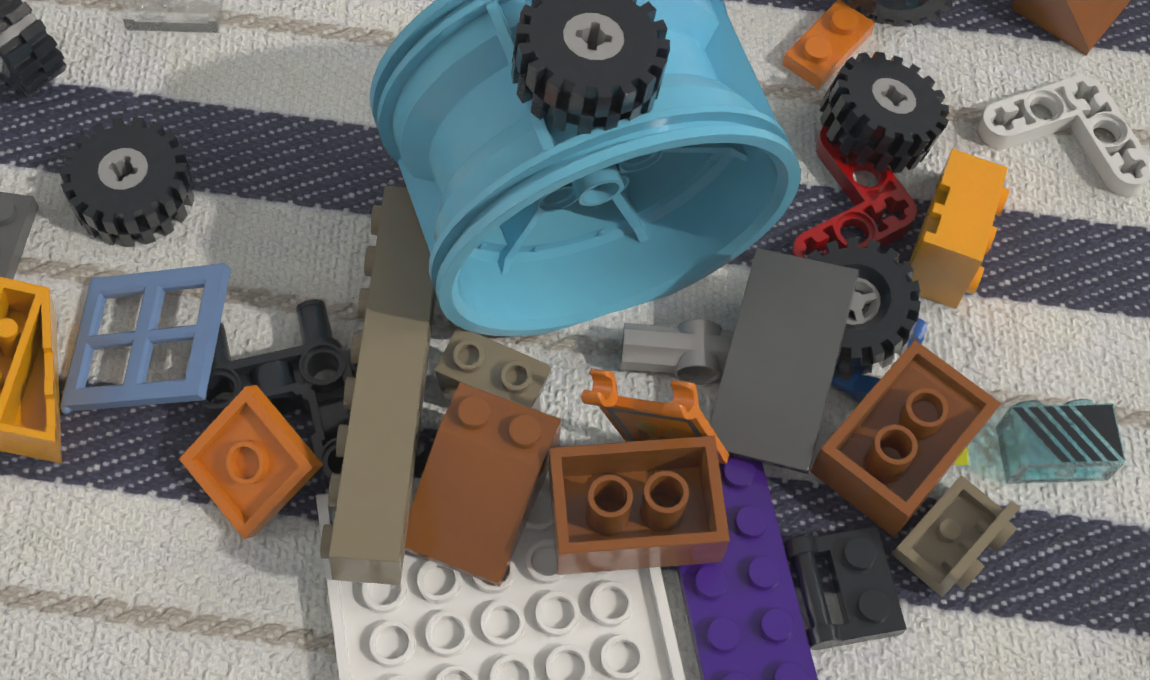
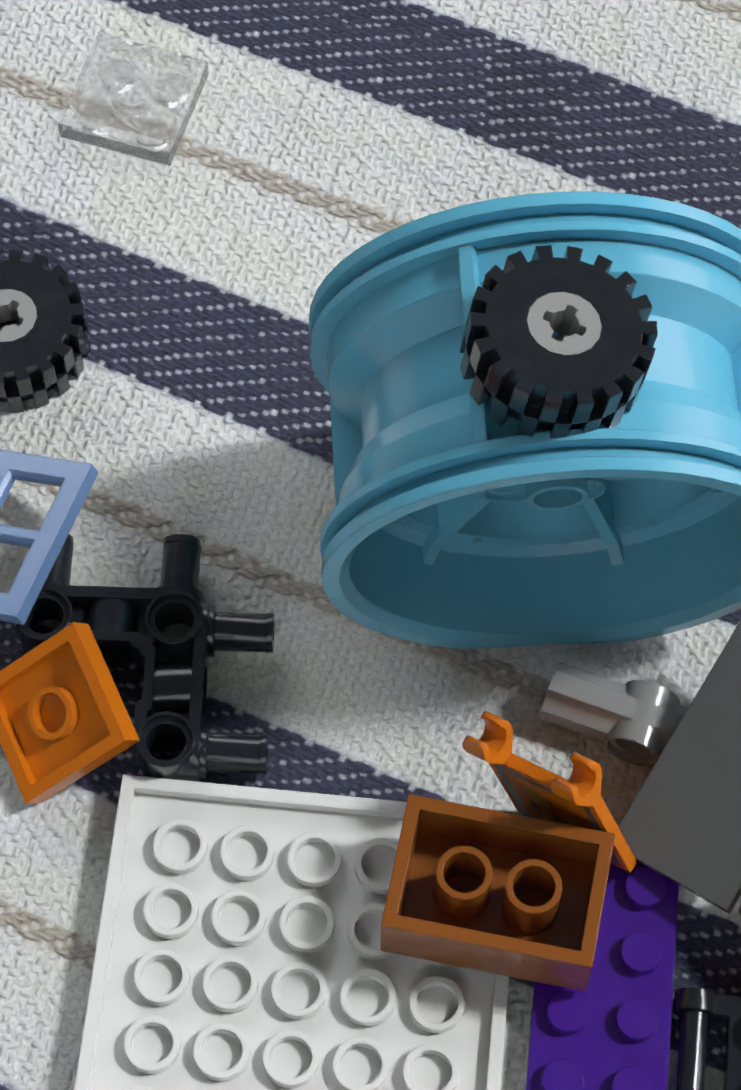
camera: 20 degrees right, 0 degrees up
dark tan brick [320,186,436,585] -> none
dark orange slope [405,382,561,587] -> none
dark tan bracket [434,327,551,412] -> none

